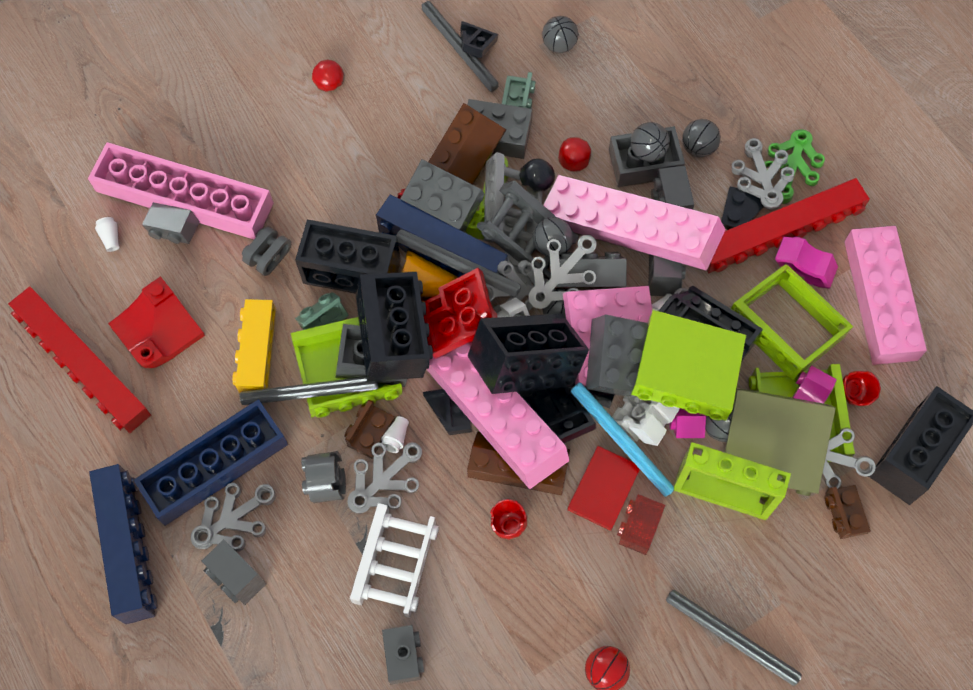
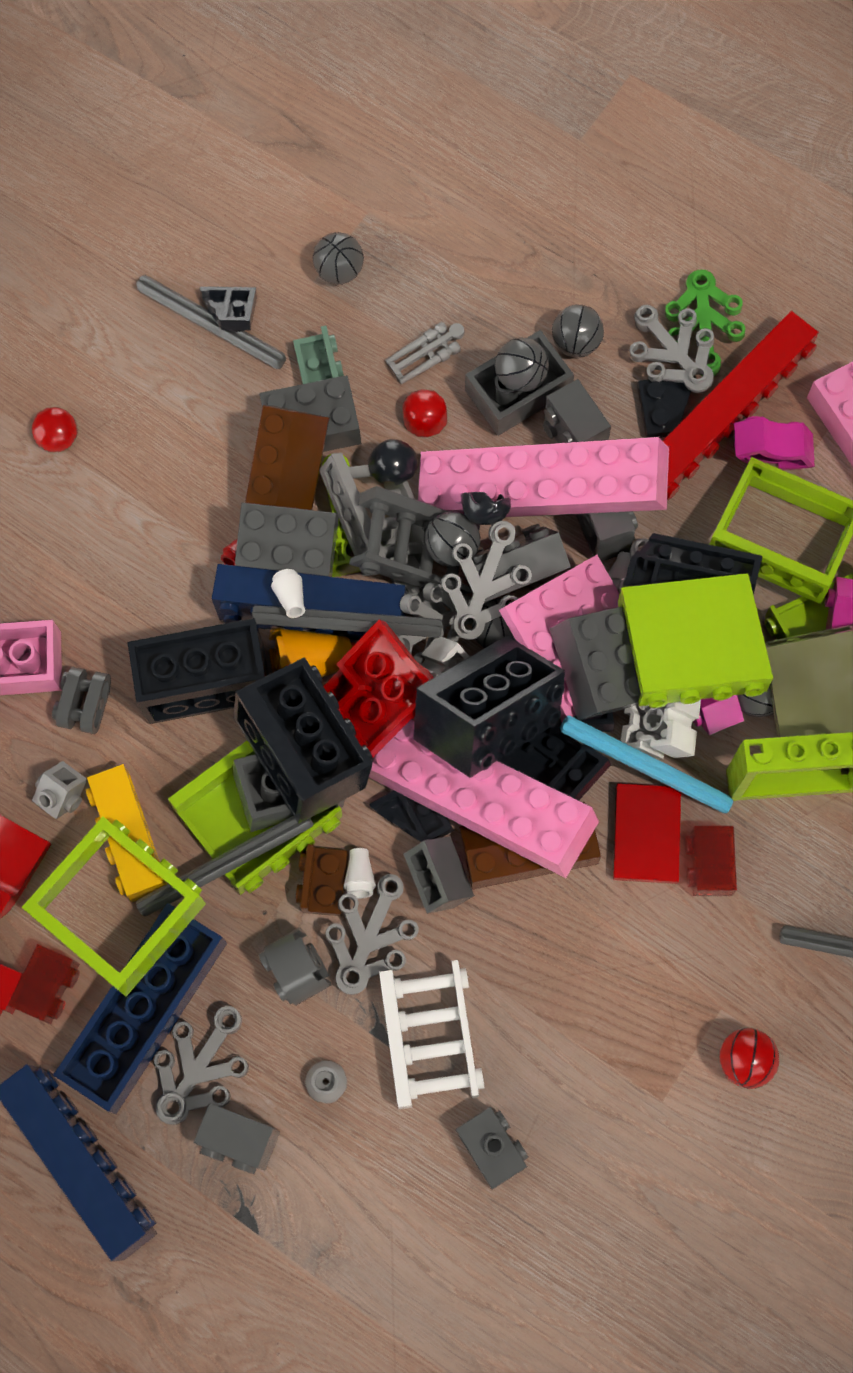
camera: 20 degrees left, 5 degrees up
sand green bracket [295,292,349,330] -> none
red hair [490,499,527,540] -> none
none -> clear red brick [8,944,80,1025]
none -> lime window [22,816,206,997]
none -> light grey brick [32,761,87,819]
none -> white cone [271,569,305,618]
none -> light grey plate [305,1061,347,1103]
none -> light grey piece [385,322,465,384]
none -> dark grey brick [404,836,474,914]
none -> black hair [461,492,511,525]

